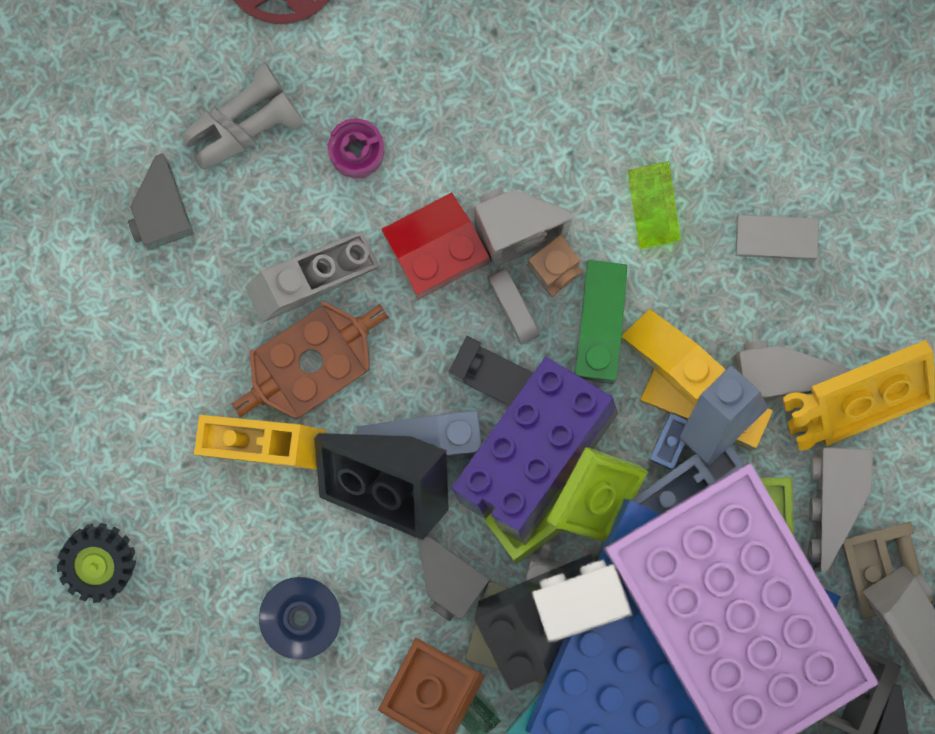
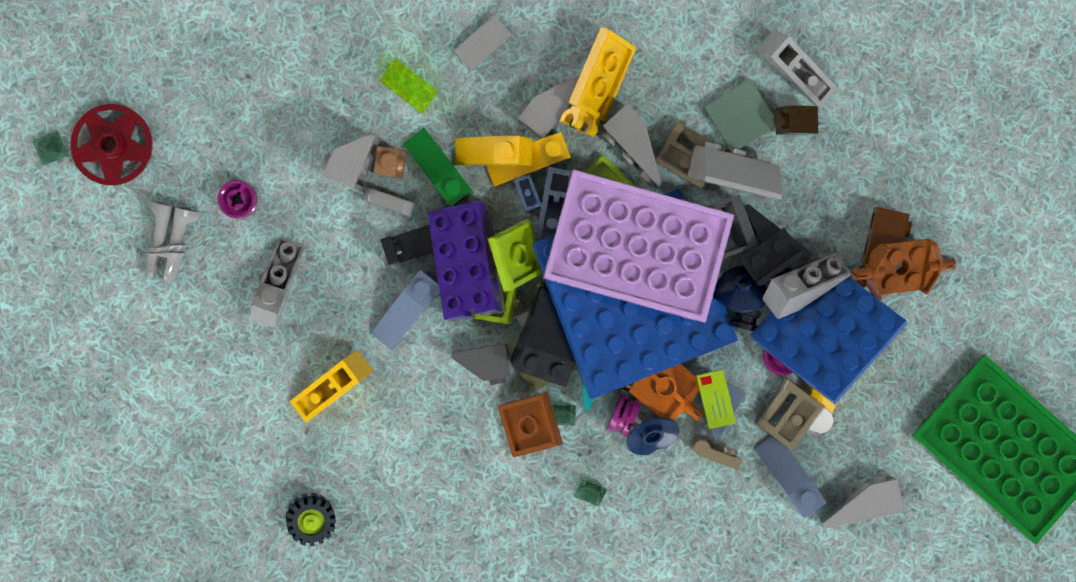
camera: 45 degrees left, 5 degrees up
dark grey slope [128,153,194,250] -> none
dark orange plate [231,301,389,420] -> none
dark blue dish [259,577,341,659] -> none
black slope [314,433,449,540] -> none
red slope [381,192,489,300] -> none
white brick [532,560,632,642] -> none
sand blue slope [680,365,768,466] -> none

